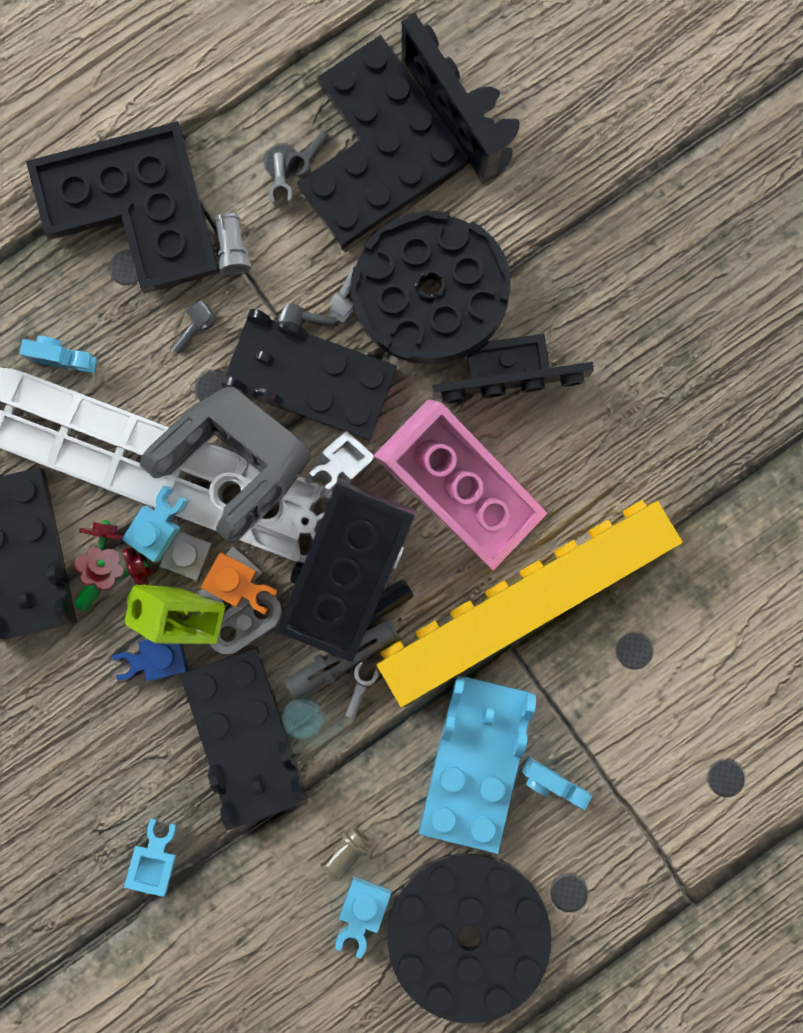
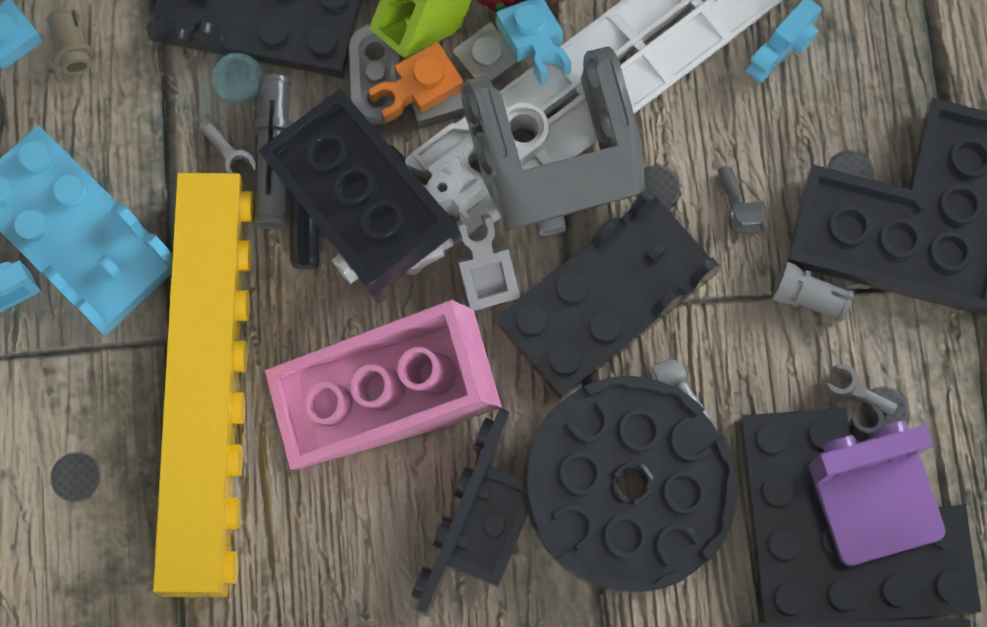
camera: 120 degrees right, 10 degrees down
dark grey hand [278,303,336,327] -> none
none -> medium lavender bracket [808,421,945,566]

